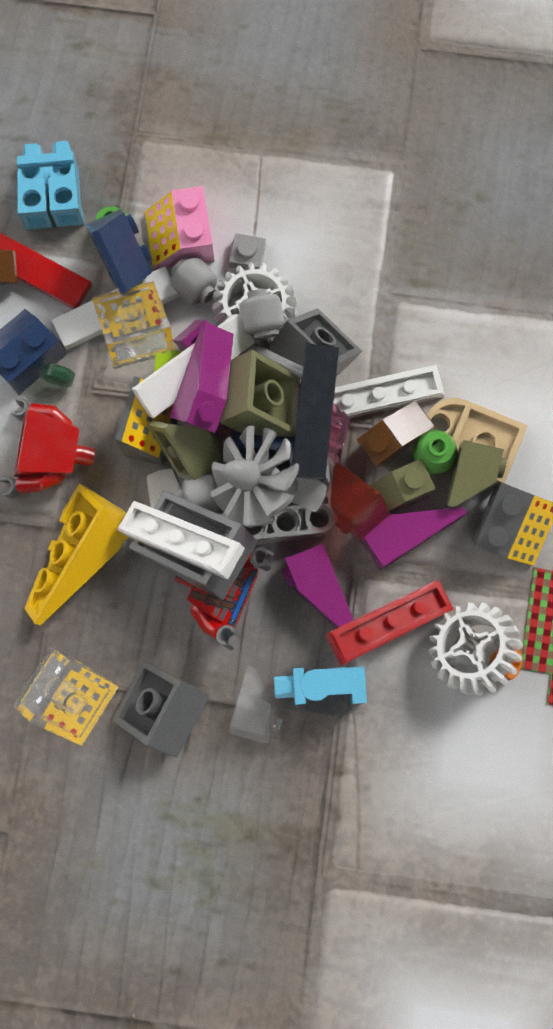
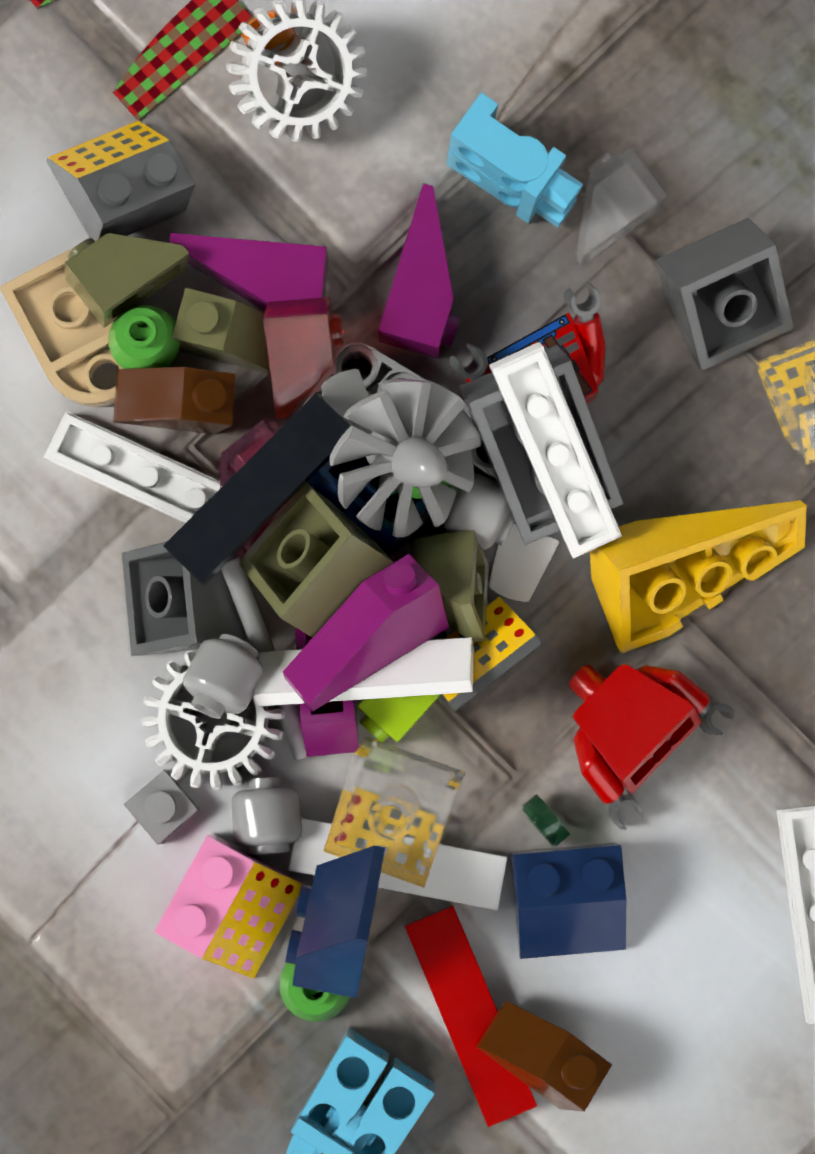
camera: 140 degrees left, 5 degrees up
red tile [325,579,453,666] -> none

